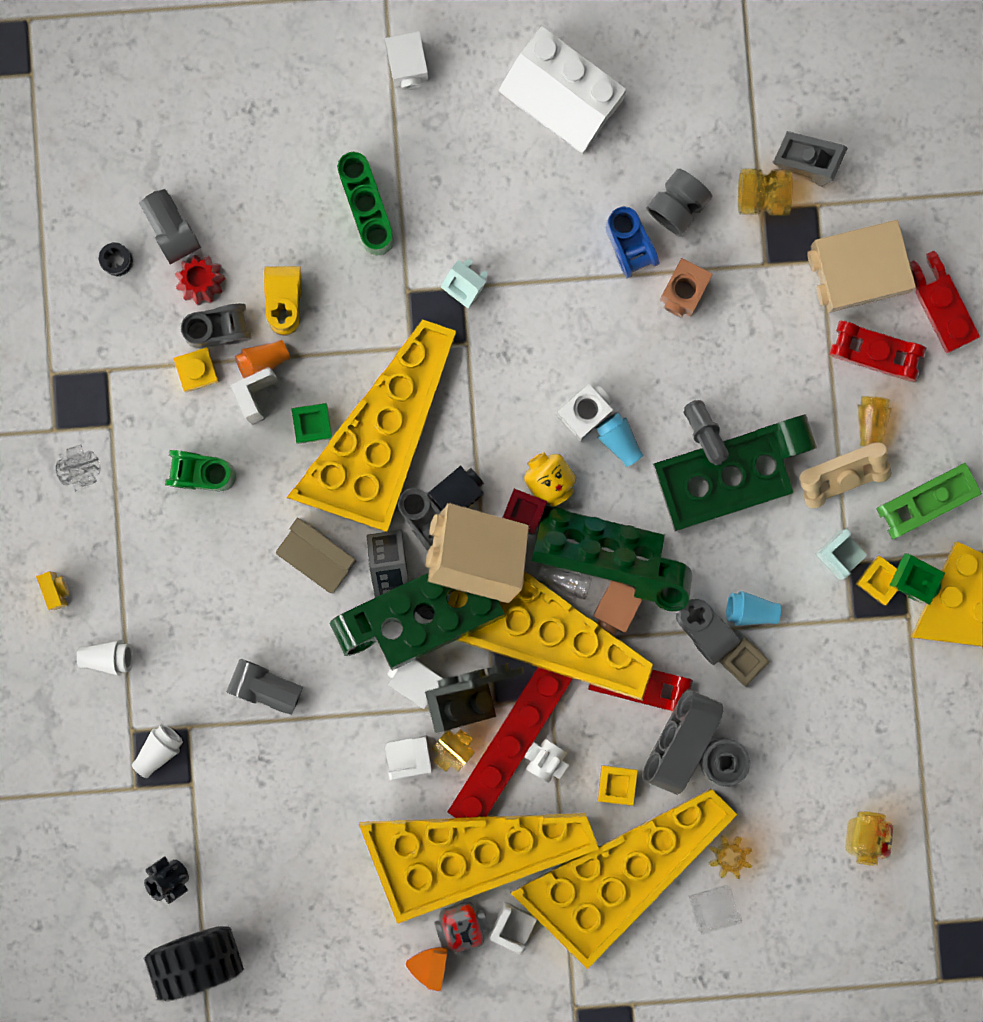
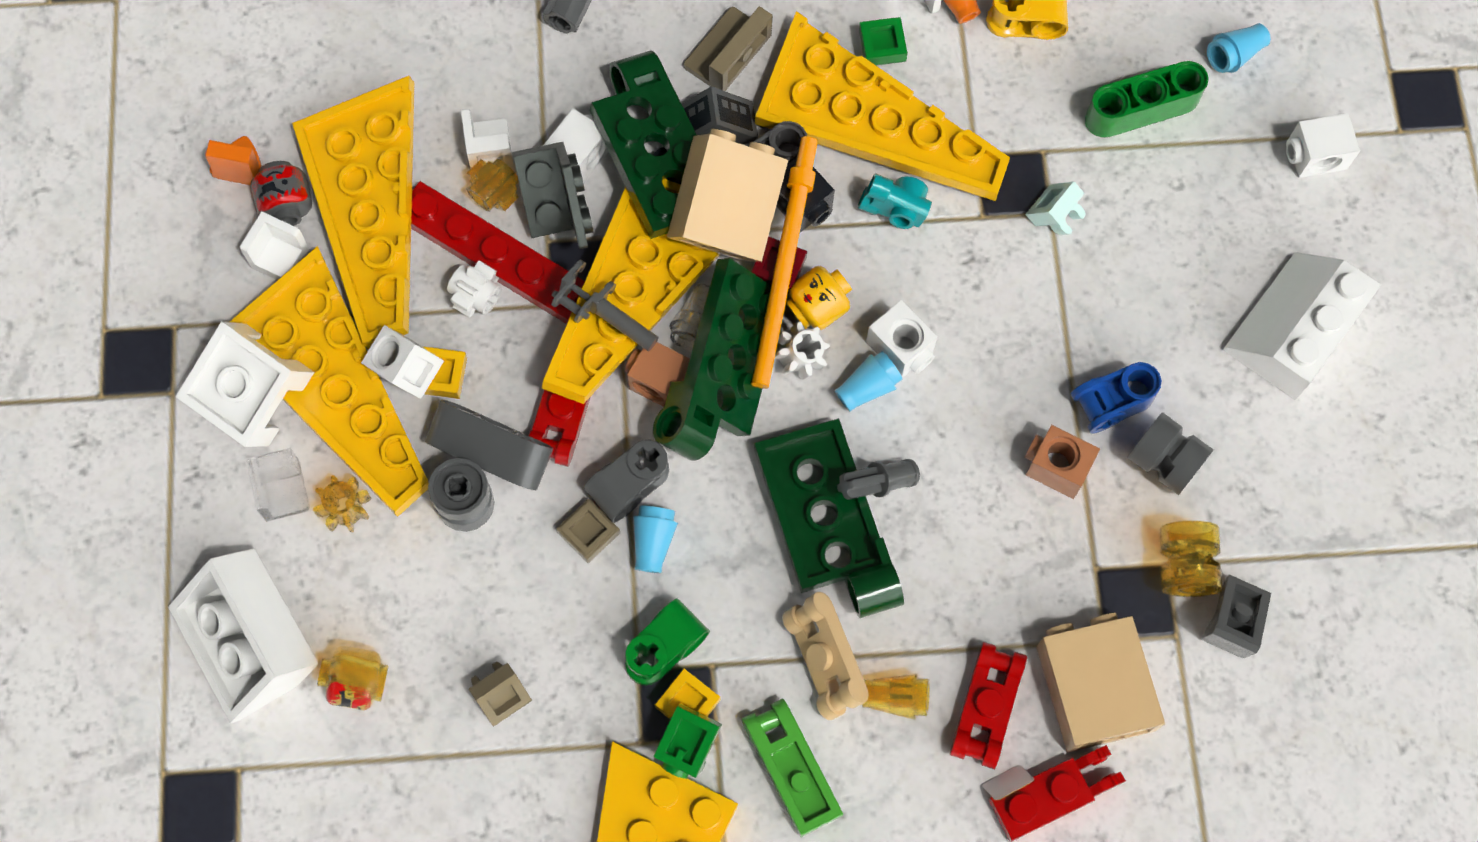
camera: 90 degrees right, 15 degrees down
light aqua panel [816,528,867,580] -> none
none -> white slope [168,549,318,723]
none -> white panel [175,321,315,447]
none -> white brick [361,325,444,399]
none -> dark tan tile [469,662,532,727]
none -> dark grey piece [552,259,659,351]
none -> green piece [625,598,710,686]
none -> light orange bar [751,136,818,389]
none -> white gear [775,322,830,380]
none -> teal plate [857,173,932,229]
none -> white sticker [982,765,1034,800]
none -> medium azure cone [1207,23,1271,73]

